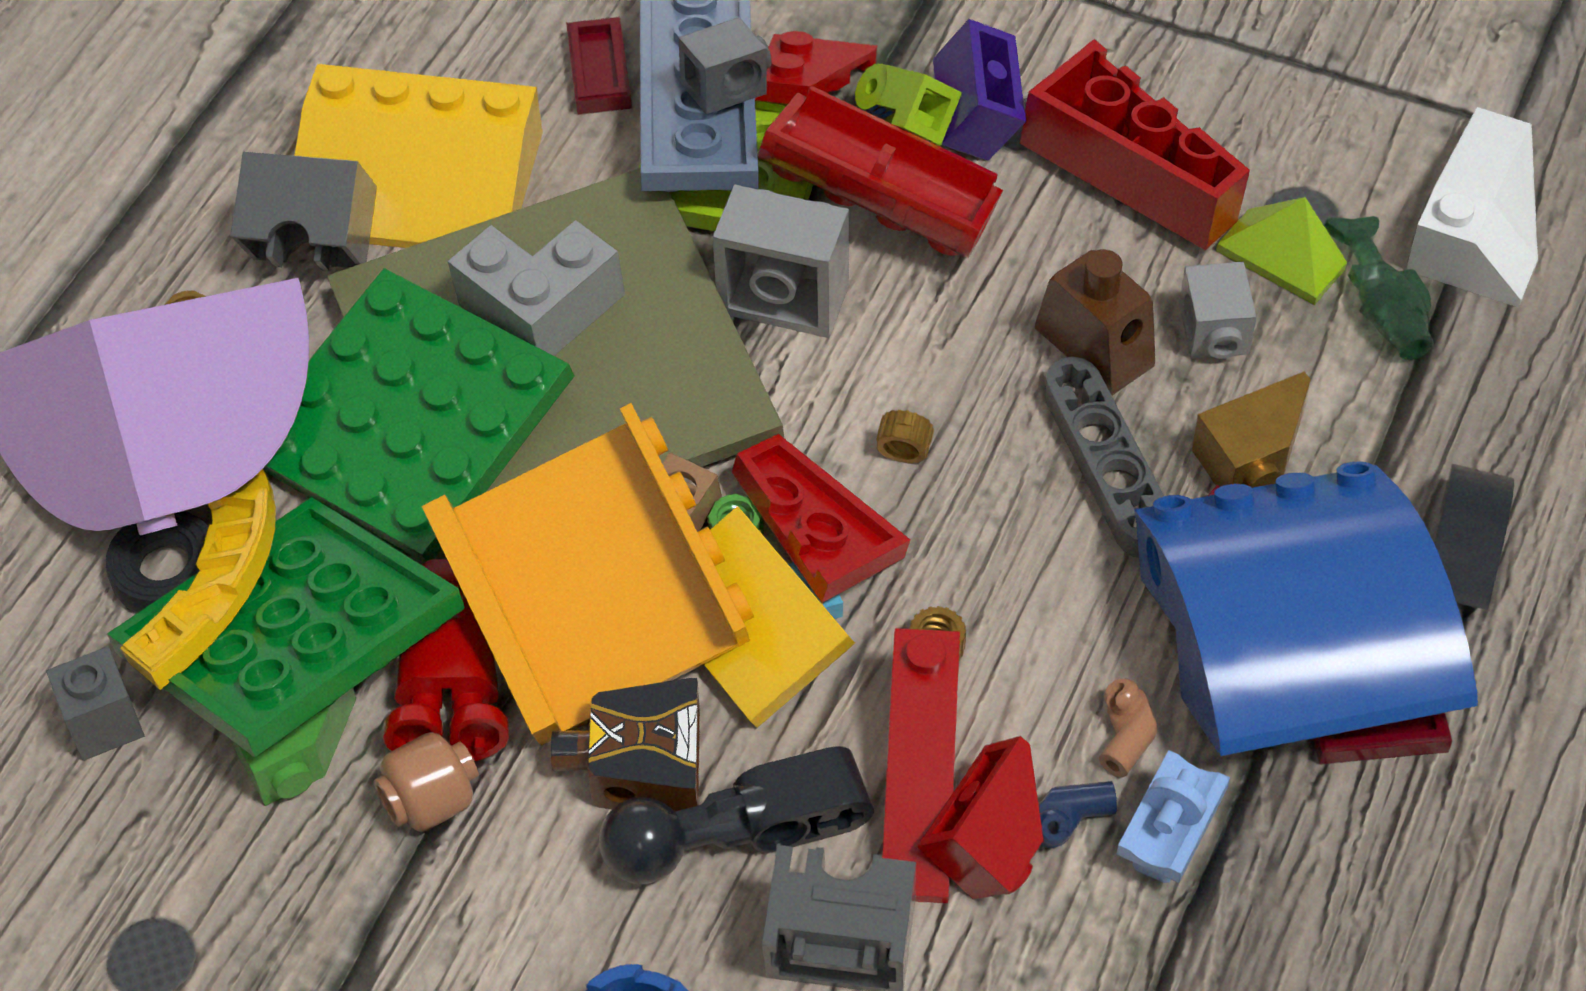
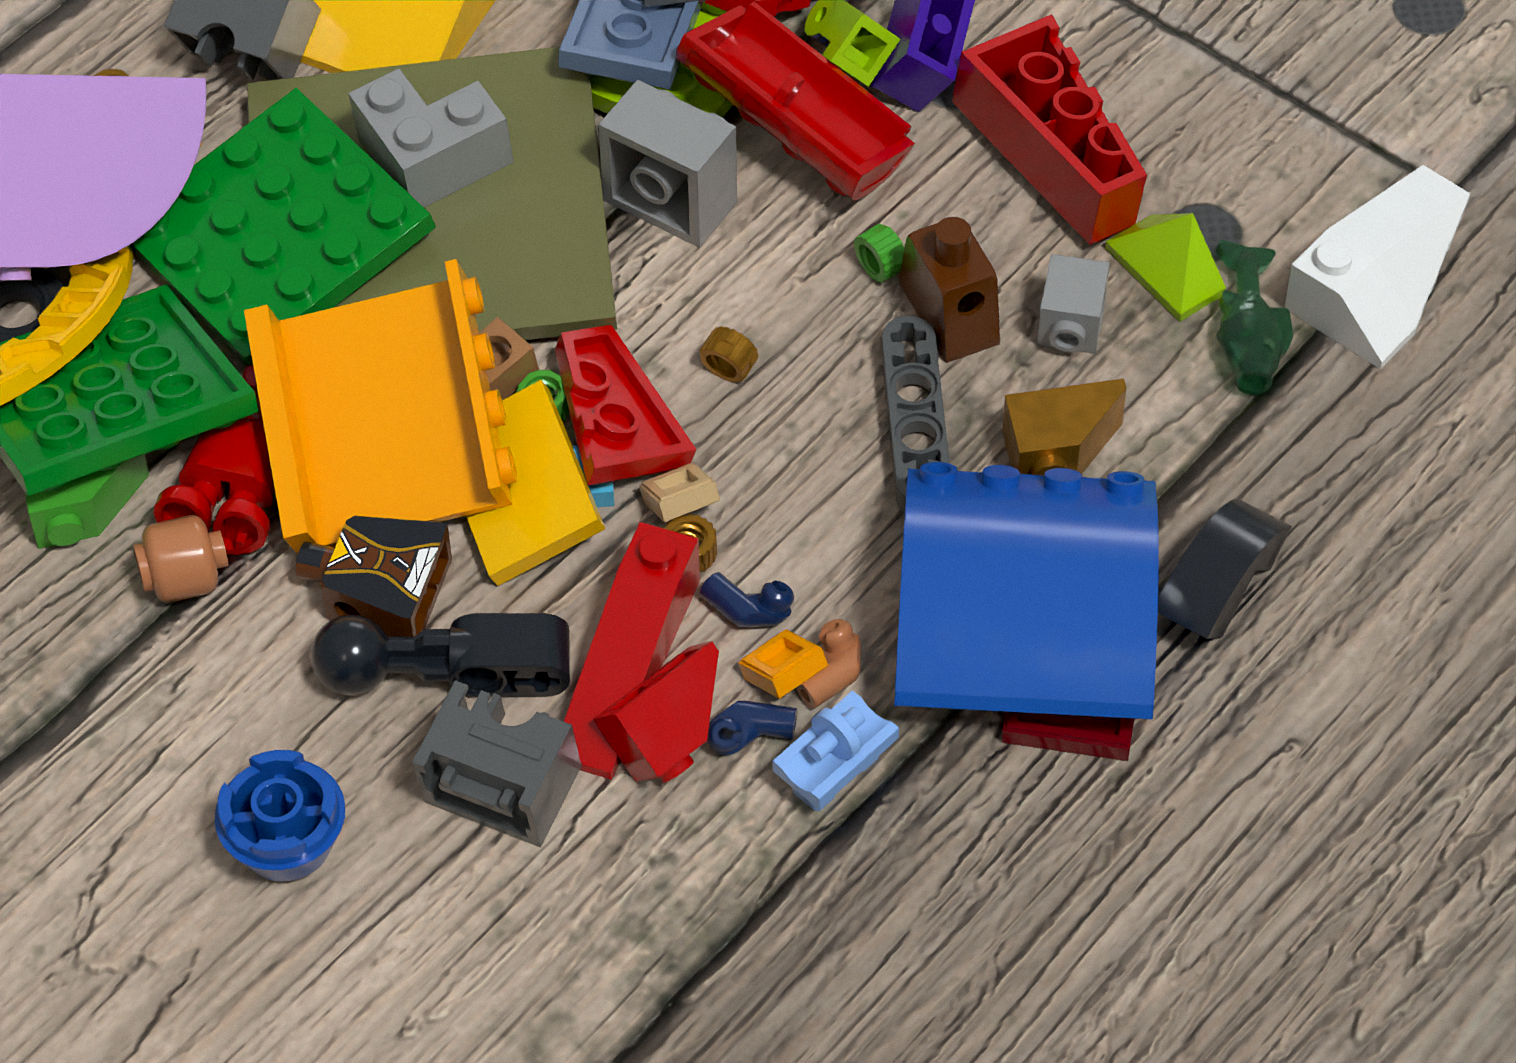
camera: 15 degrees right, 0 degrees up
none -> tan tile [639,463,720,522]
none -> dark blue arm [700,572,794,627]
none -> light orange tile [738,629,828,699]
none -> bright green axle [854,224,904,283]

